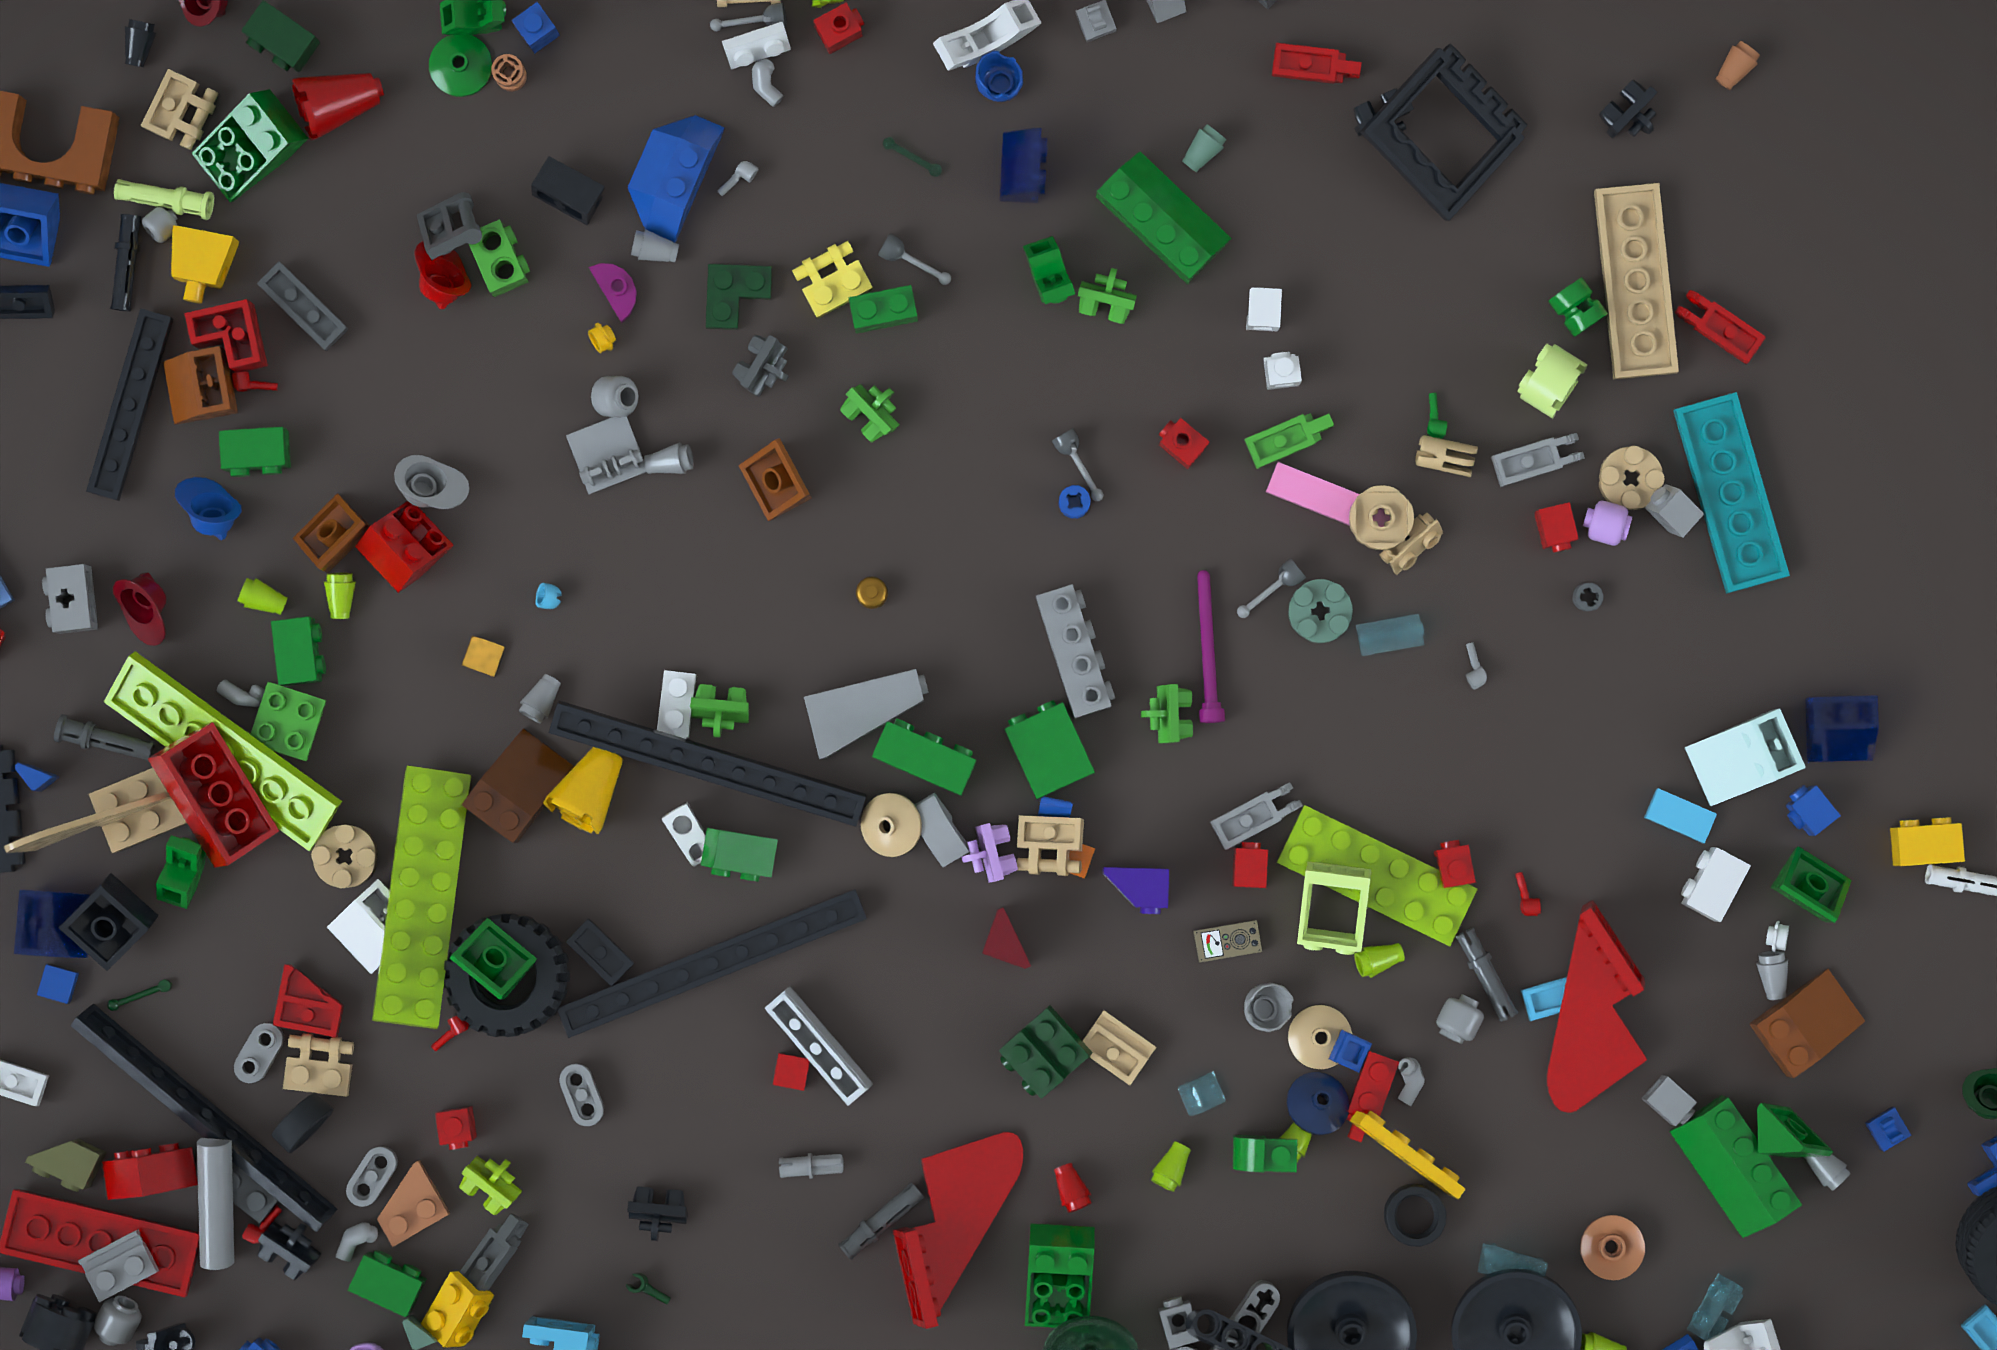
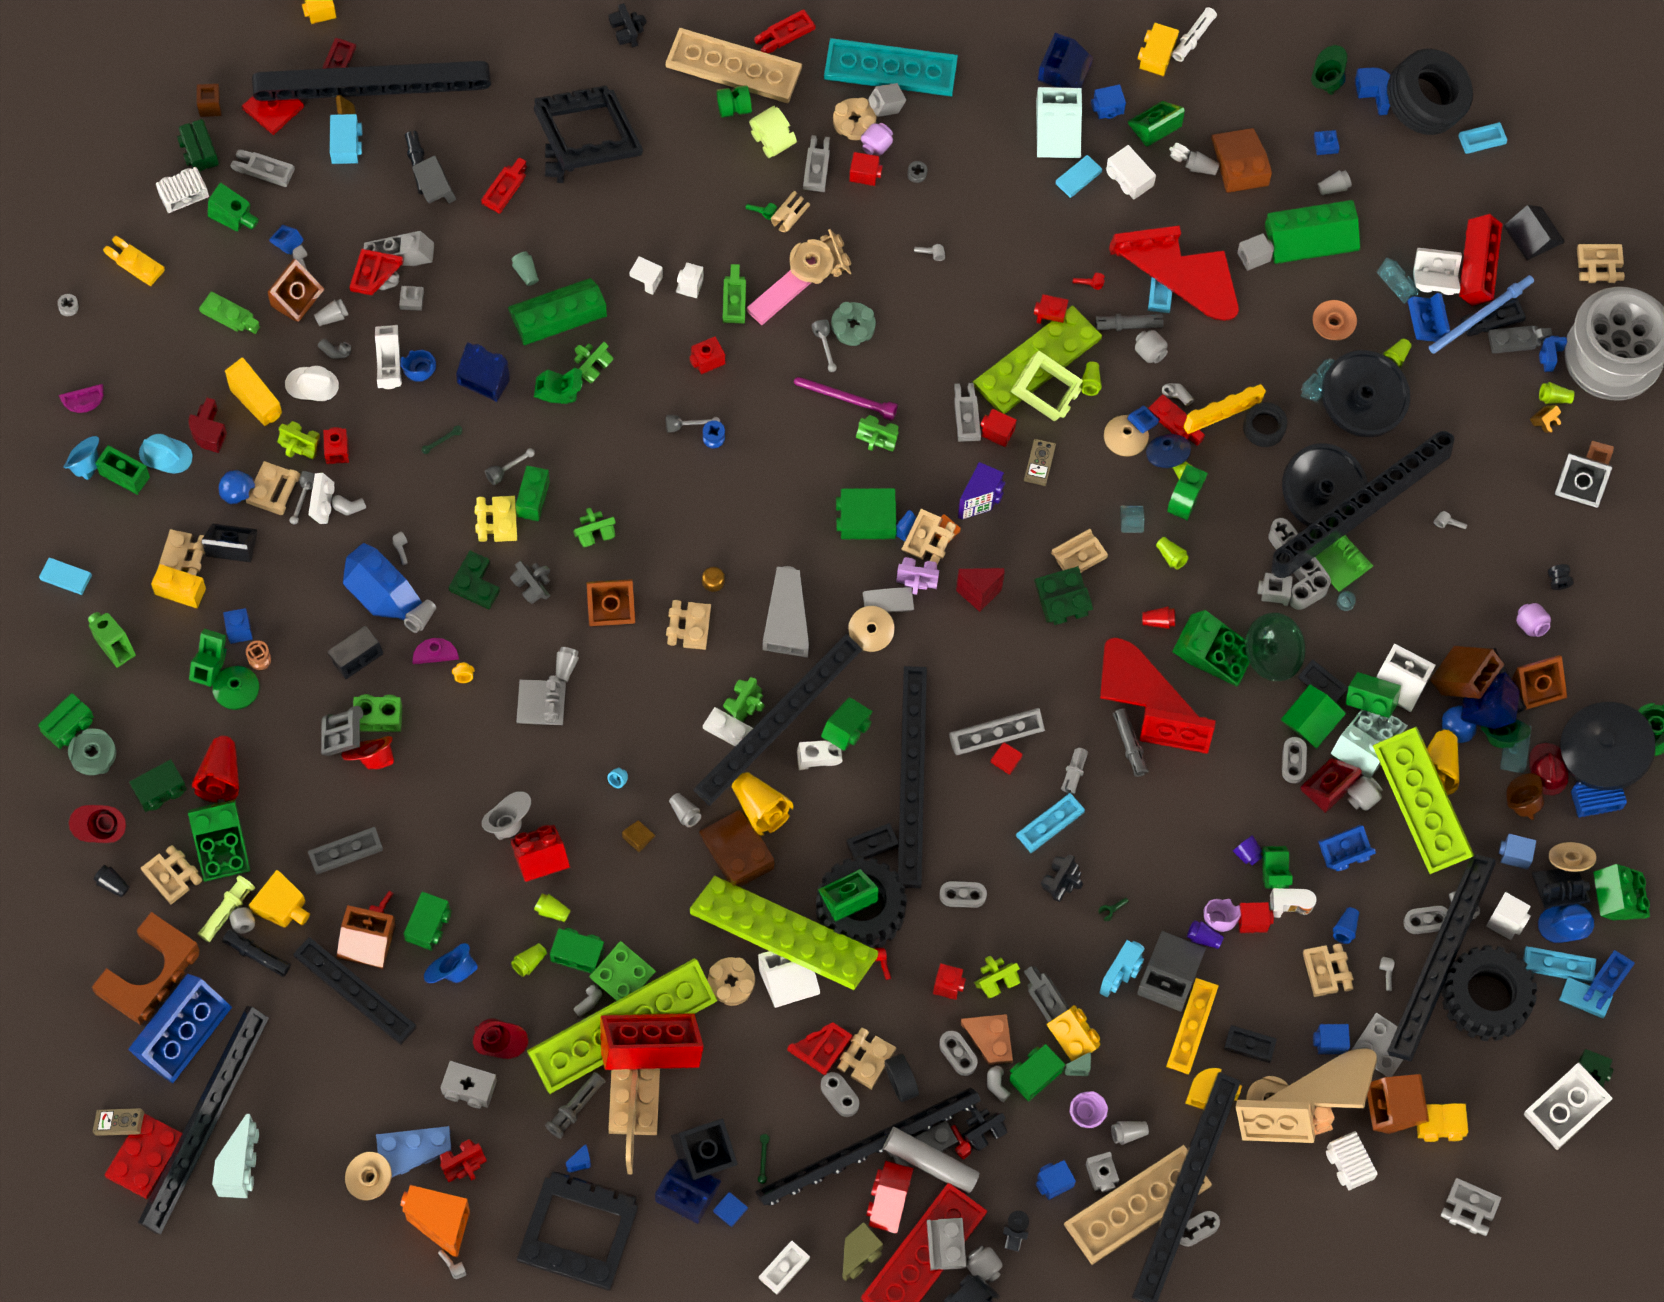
camera: 70 degrees left, 20 degrees down
green brick [156,835,206,909] -> none
red brick [184,299,268,373] -> none
dark orange slope [293,493,371,573] -> none
light grey head [591,376,639,417] -> none
green brick [872,718,977,796] -> none
light grey brick [1036,584,1115,719] -> none
light grey hair [1244,982,1294,1032] -> none
clear light blue hinge [1356,614,1424,656] -> none
green slope [1757,1103,1834,1158] -> none
none -> tan plate [666,600,711,650]
none -> medium azure tile [1016,793,1085,853]

